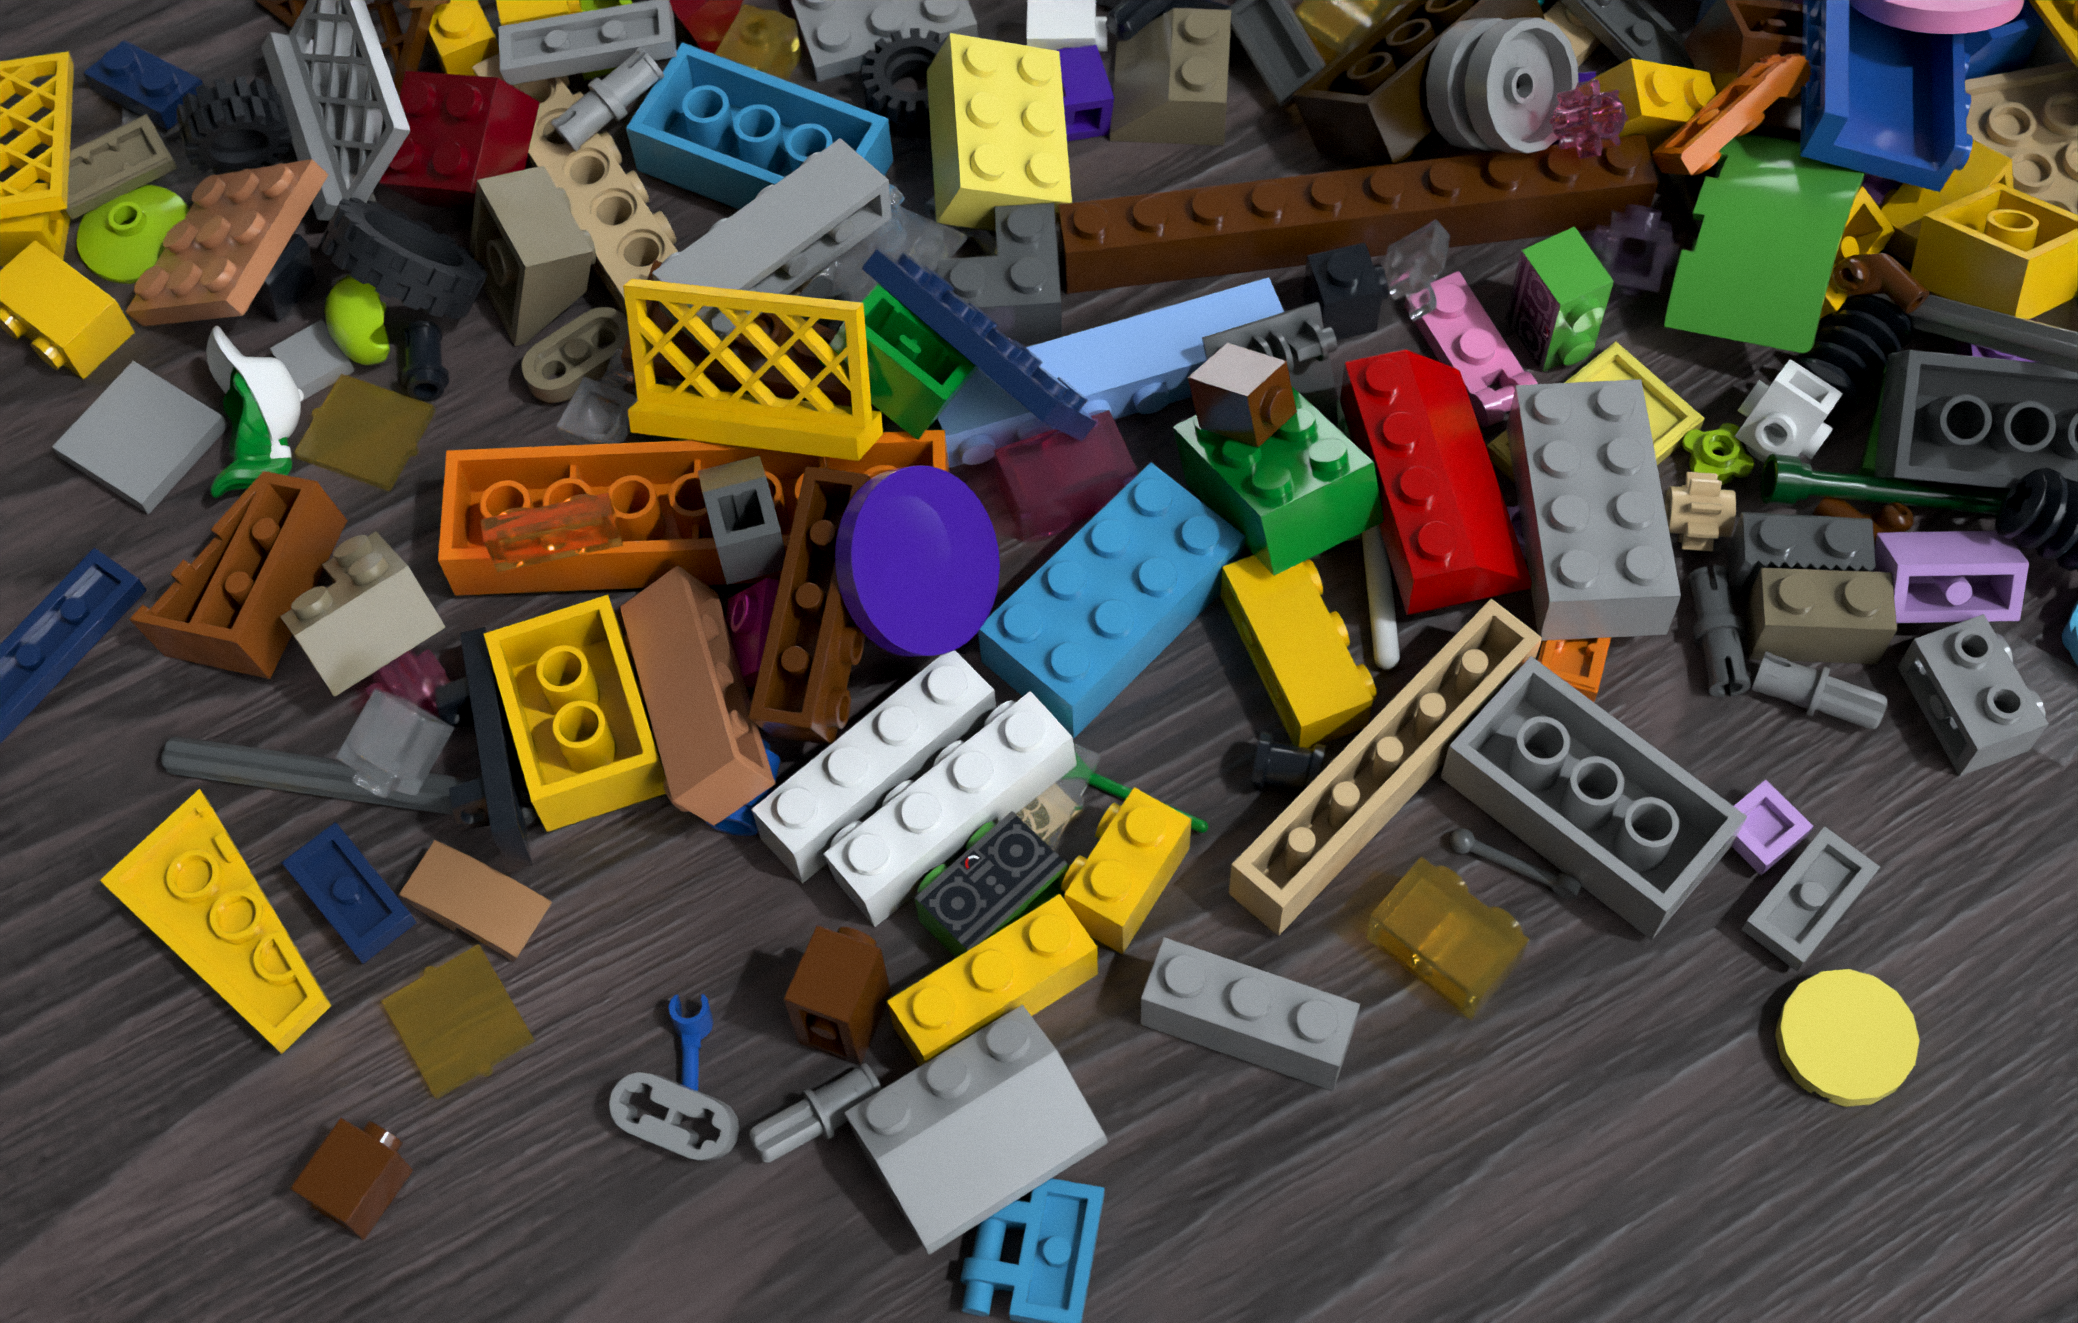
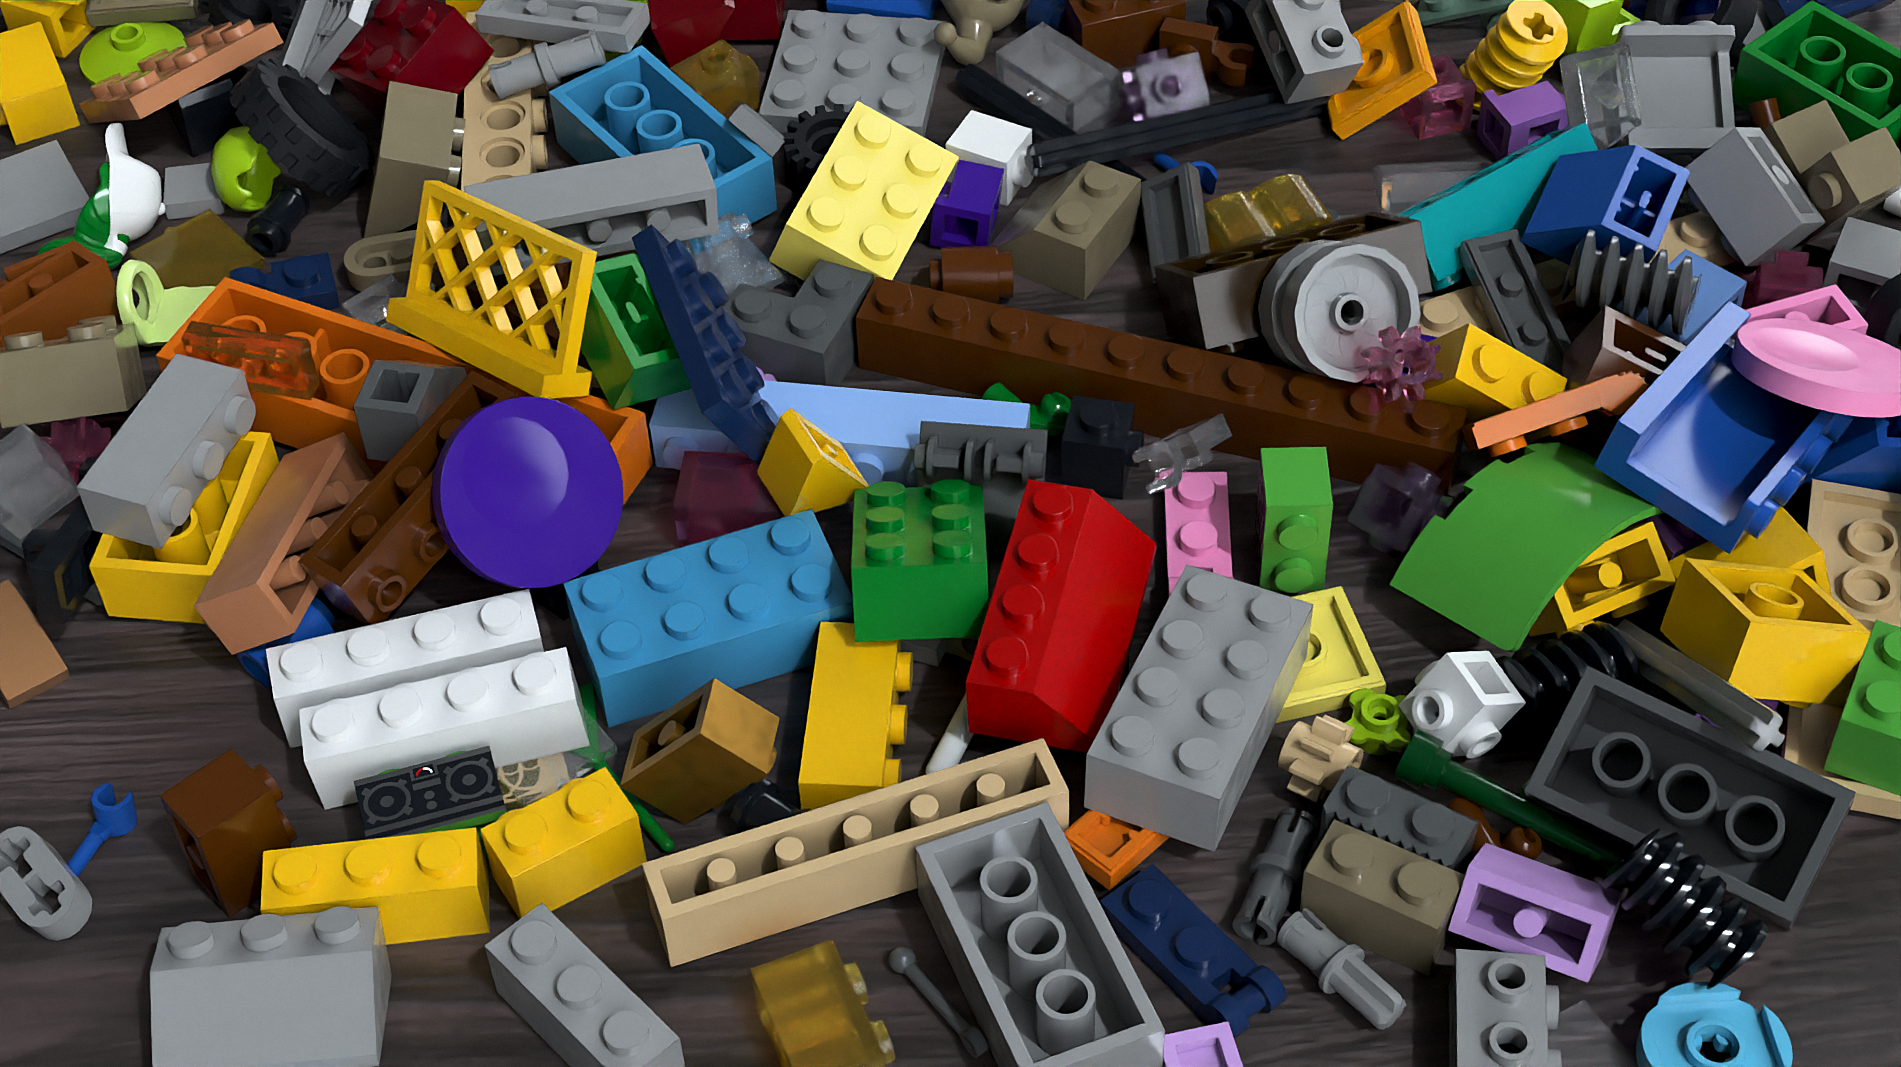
camera: 25 degrees right, 15 degrees down
light grey axle [750,1063,882,1162] -> none
reddish brown brick [1188,343,1297,448] -> none
reddish brown arm [1832,253,1929,314] -> none
none -> light grey brick [77,353,256,549]
none -> yellowish green piece [116,260,216,348]
none -> dark blue plate [229,252,340,310]
none -> pearl gold brick [620,678,780,825]
none -> tile [724,99,785,157]
none -> yellow slope [757,408,869,517]
none -> reddish brown brick [930,245,1014,304]
none -> green arm [981,382,1071,436]
none -> dark blue plate [1099,864,1287,1039]

